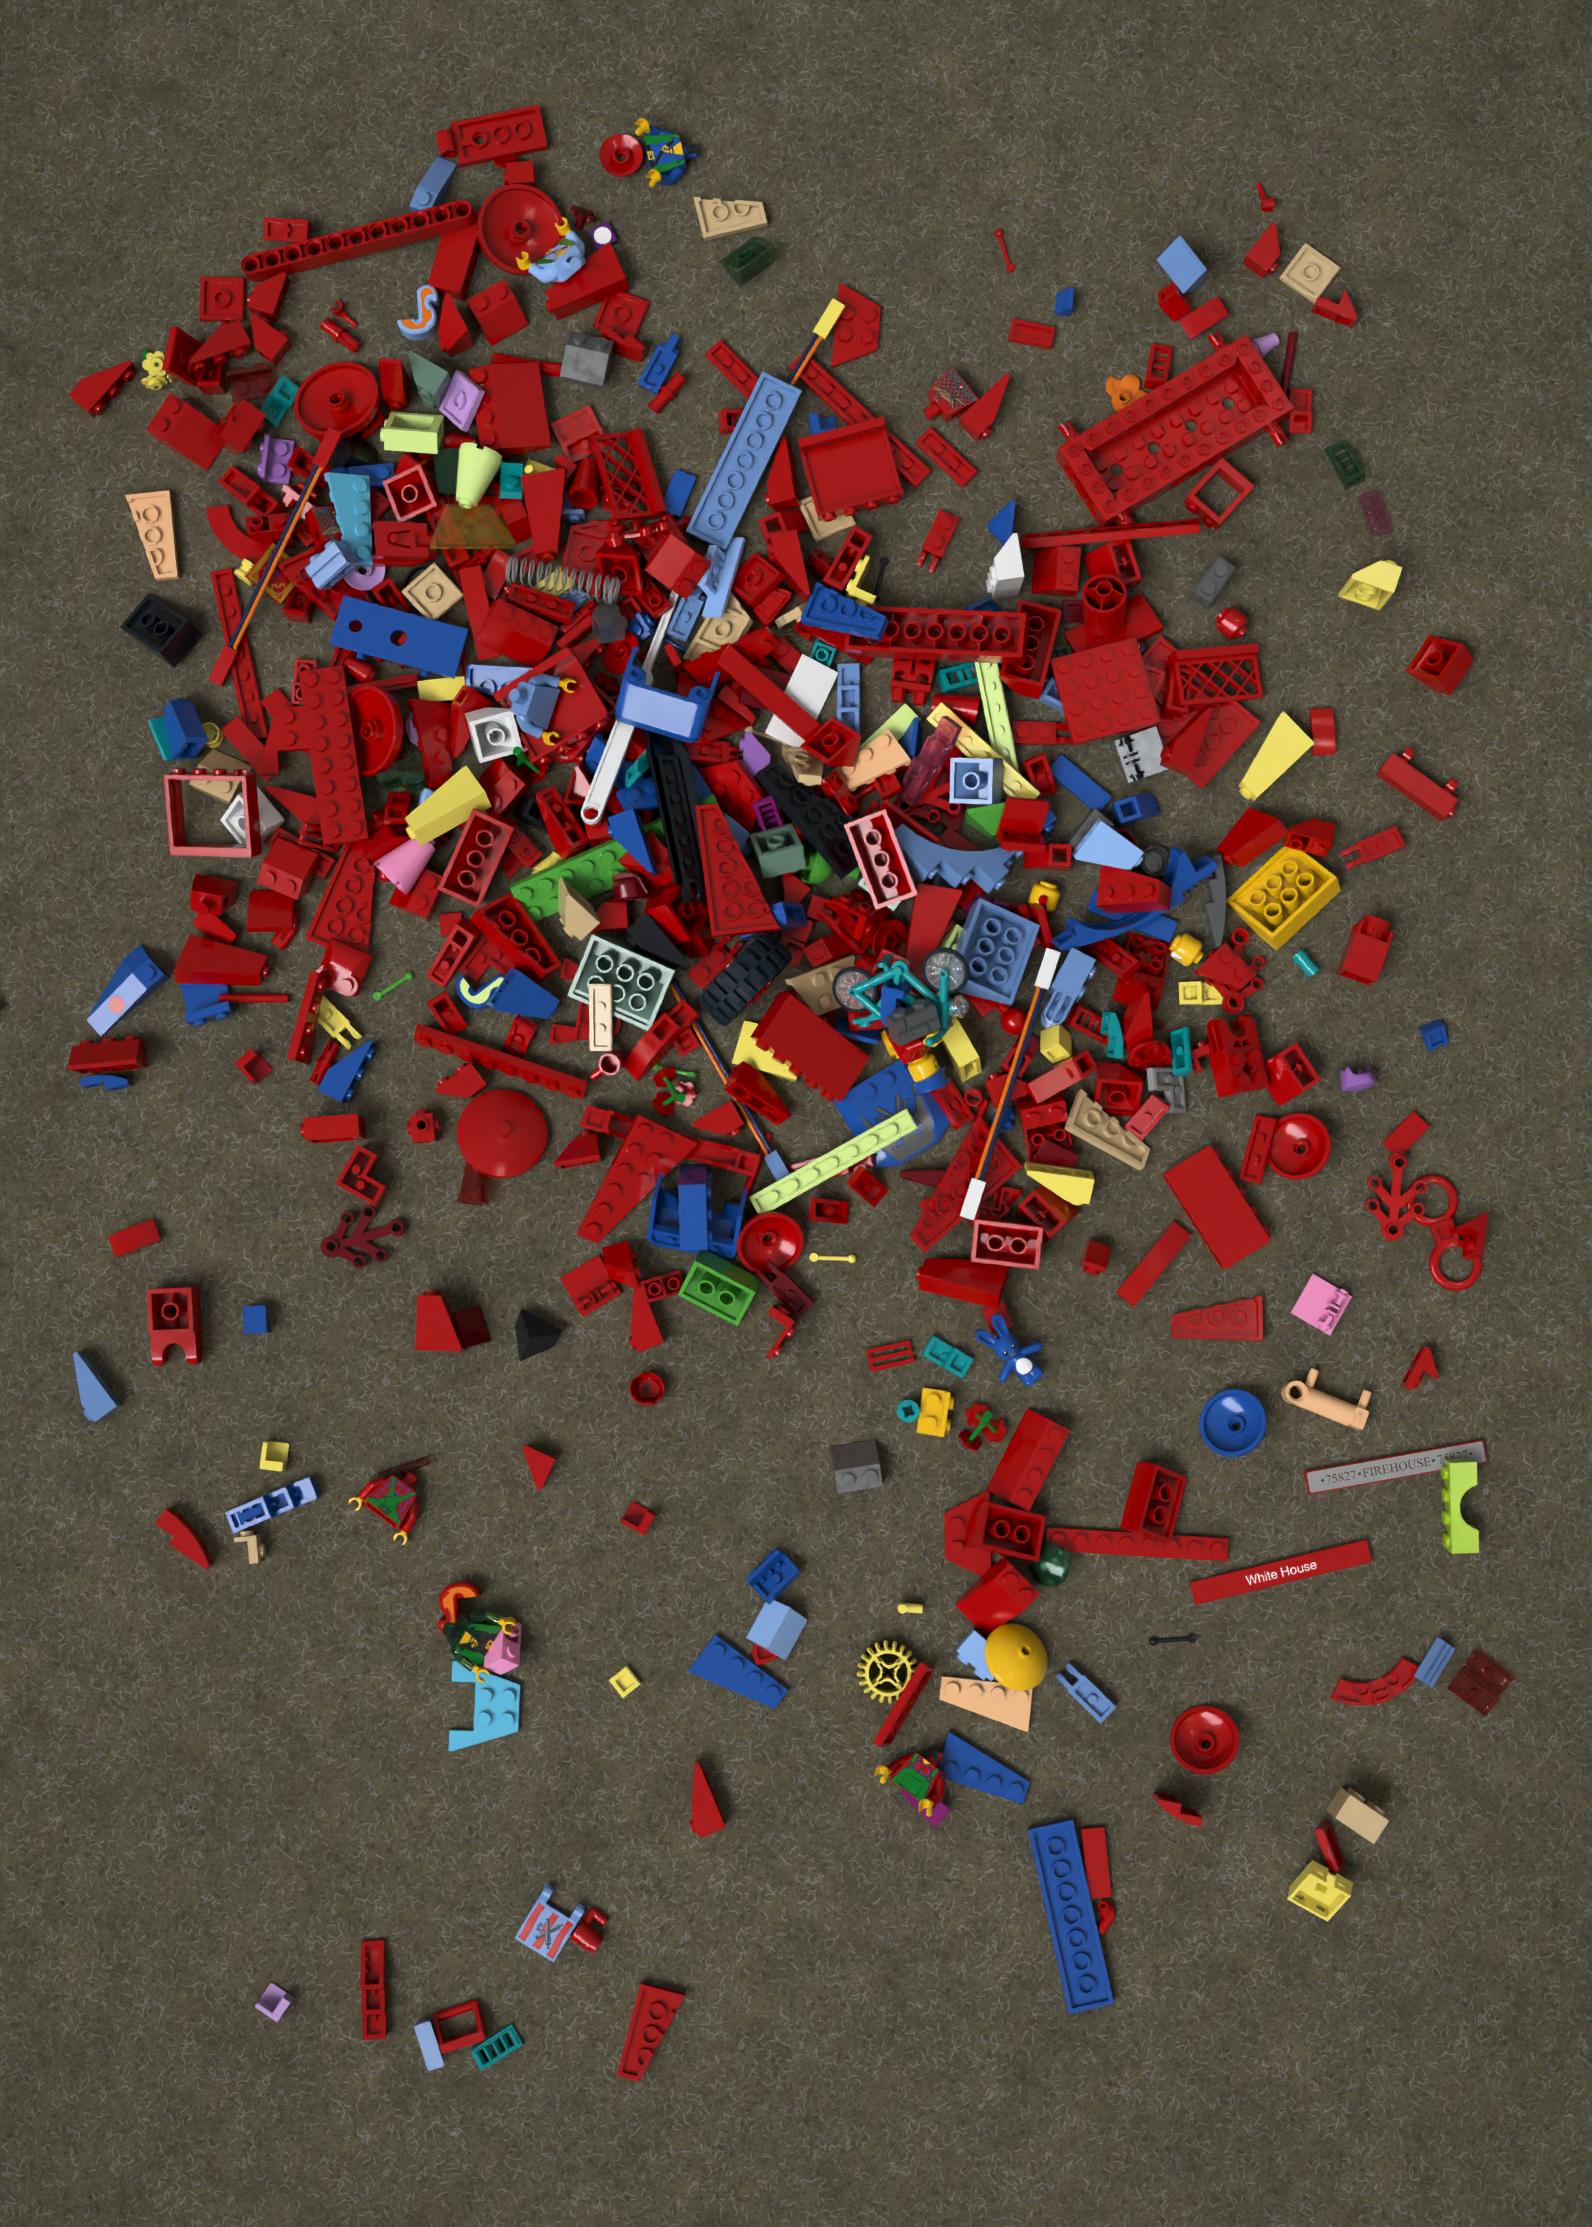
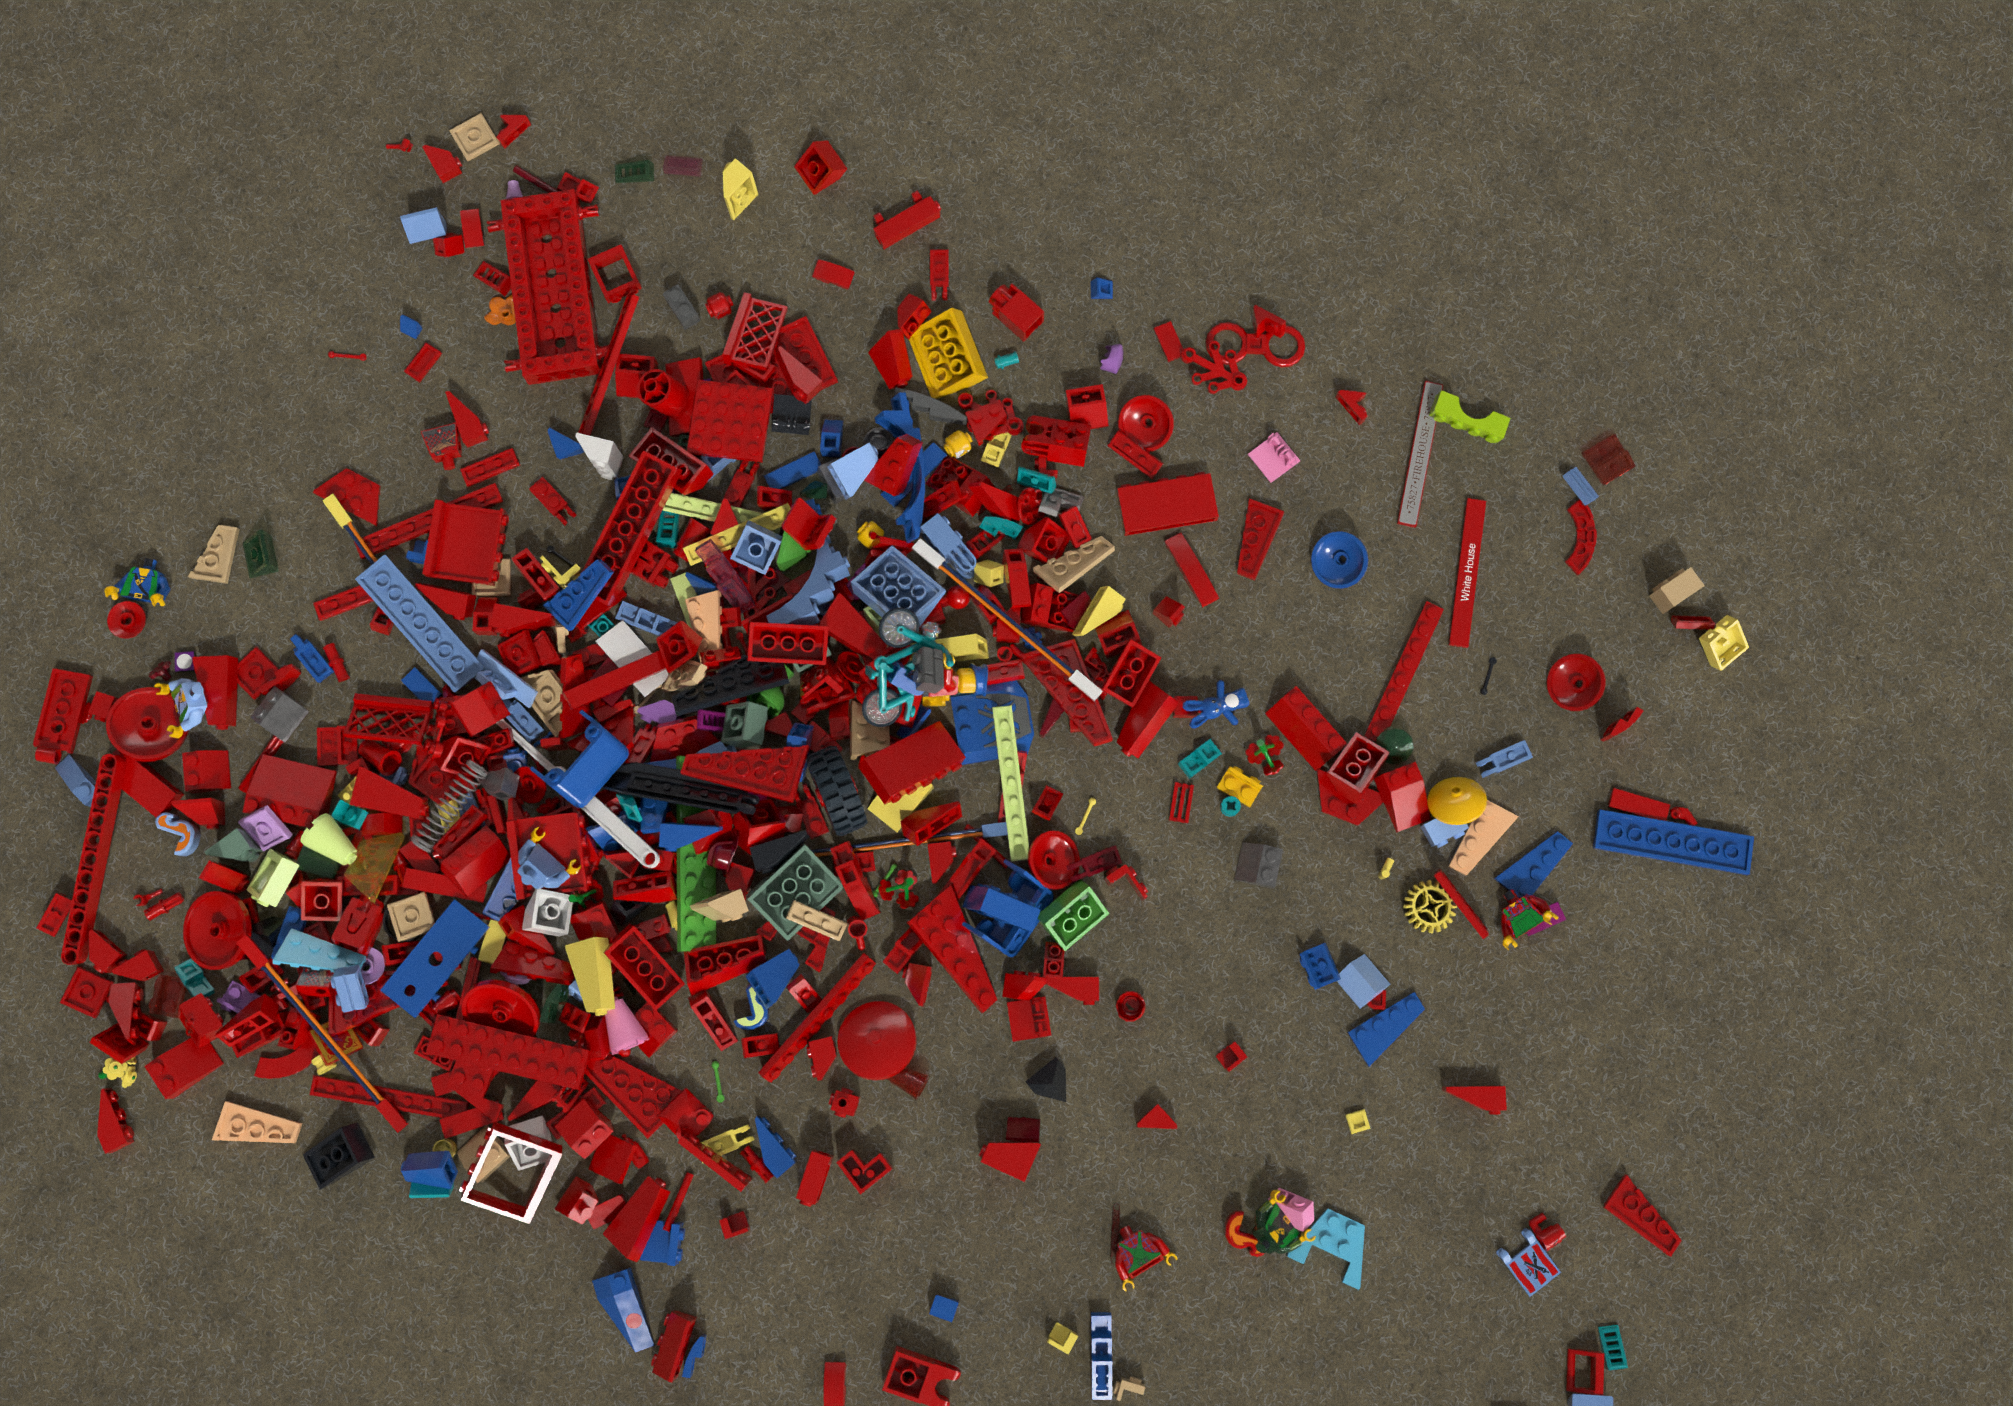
camera: 65 degrees left, 5 degrees down
dark red plant [321,1205,407,1269] -> none
red tile [439,912,462,937] -> none
red tile [459,935,517,983] -> none
red slope [846,1165,889,1208] -> none
red slope [1023,844,1072,872] -> none
red slope [1031,546,1081,598] -> none
red slope [1120,1462,1187,1543] -> none
light yellow slope [1238,711,1314,801] -> none
light nougat piece [1281,1368,1372,1430] -> none
none -> red slope [215,994,279,1047]
none -> red slope [710,498,739,535]
none -> slope [800,481,828,499]

